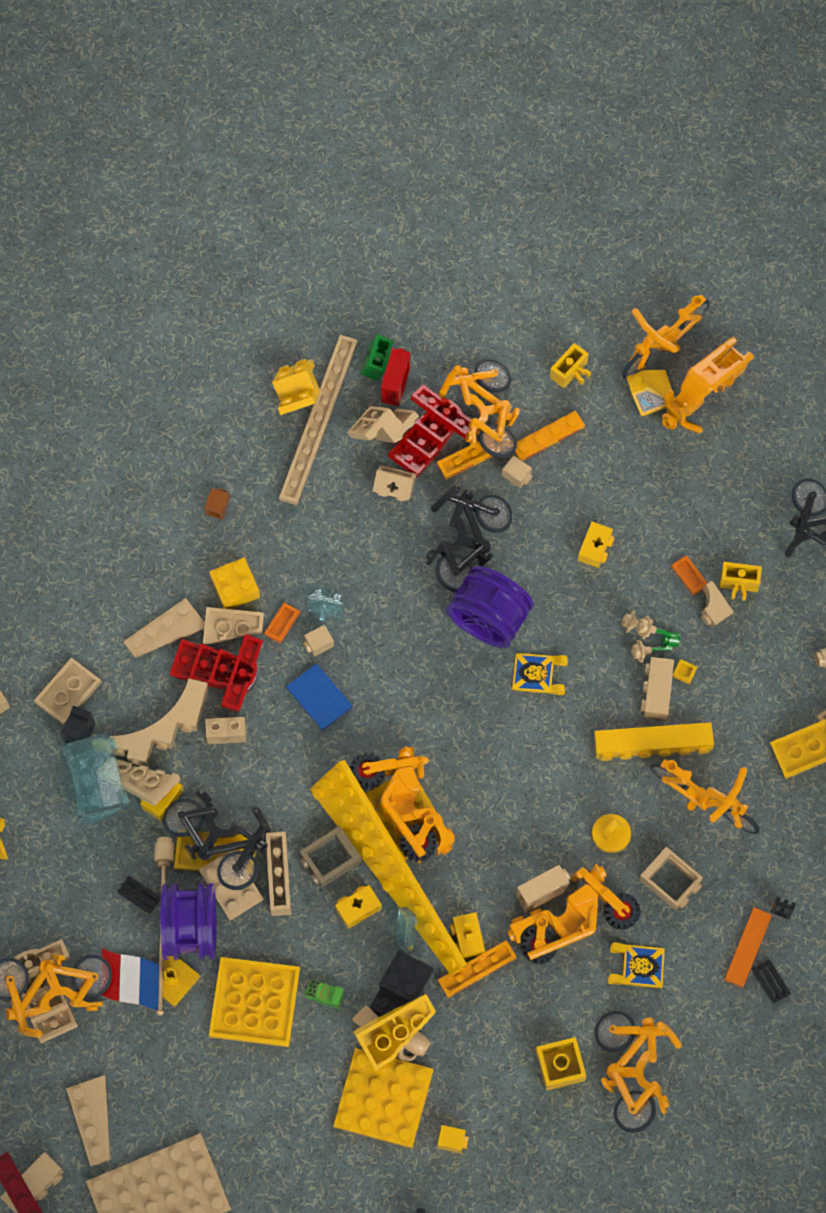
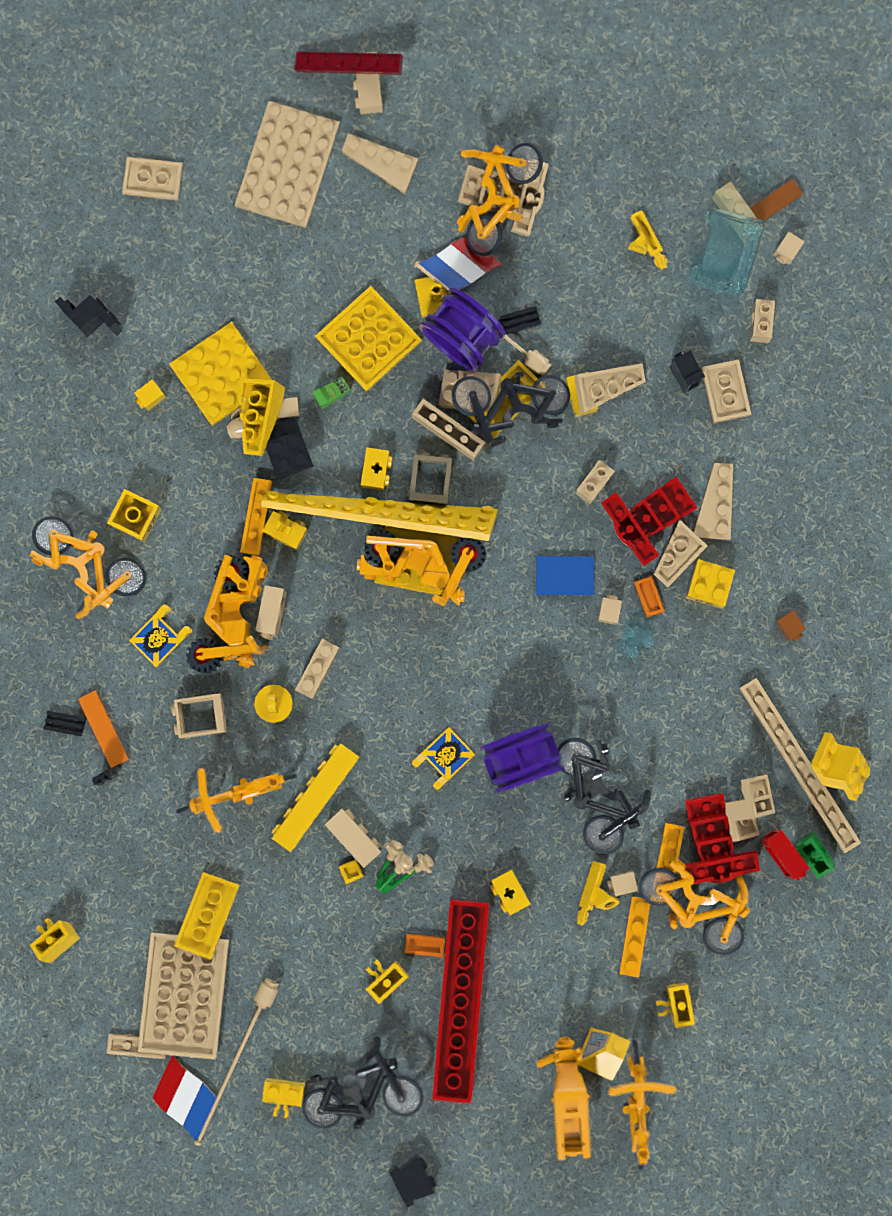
camera: 130 degrees right, 15 degrees up
clear light blue windscreen [62,733,129,826] -> none
tan arch [91,679,209,767] -> none
tan brick [373,465,417,501] -> none
clear light blue hinge [390,907,417,952] -> none
tan arch [701,581,734,628] -> none
none -> tan brick [295,639,340,700]
none -> red brick [432,899,489,1104]
none -> yellow piece [576,861,619,926]

